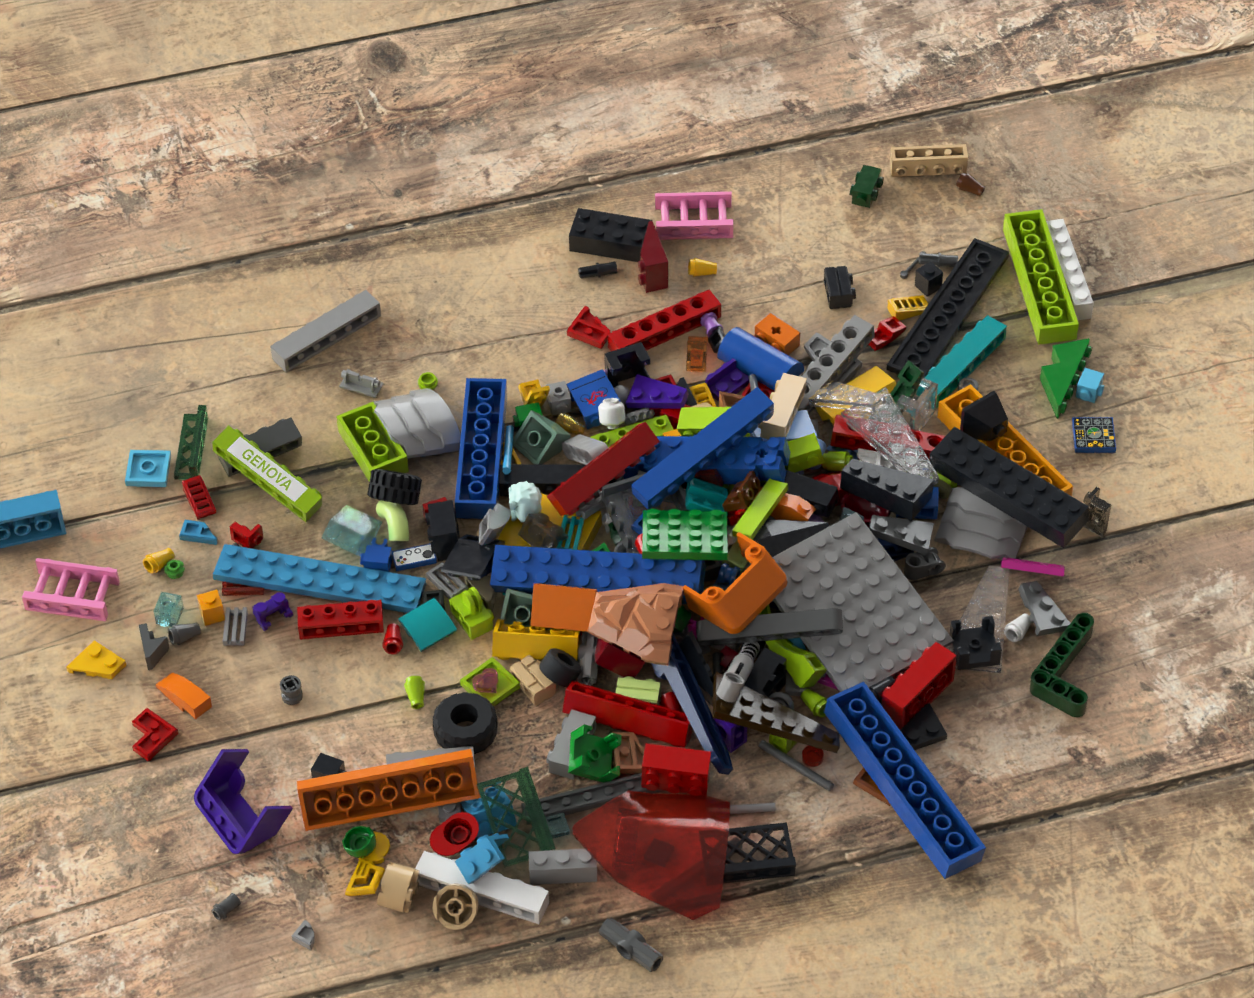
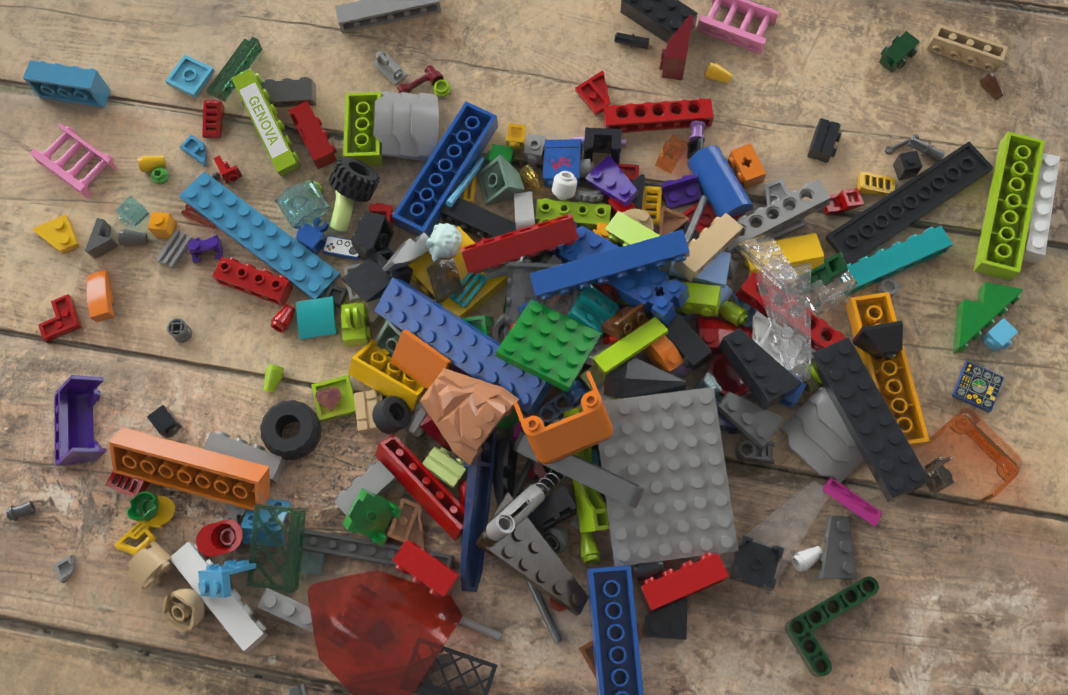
camera: 30 degrees right, 20 degrees up
none -> red slope [105,472,150,498]
none -> red wedge [288,101,337,169]
none -> dark red brick [397,65,444,93]
none -> clear orange windscreen [925,408,1023,503]

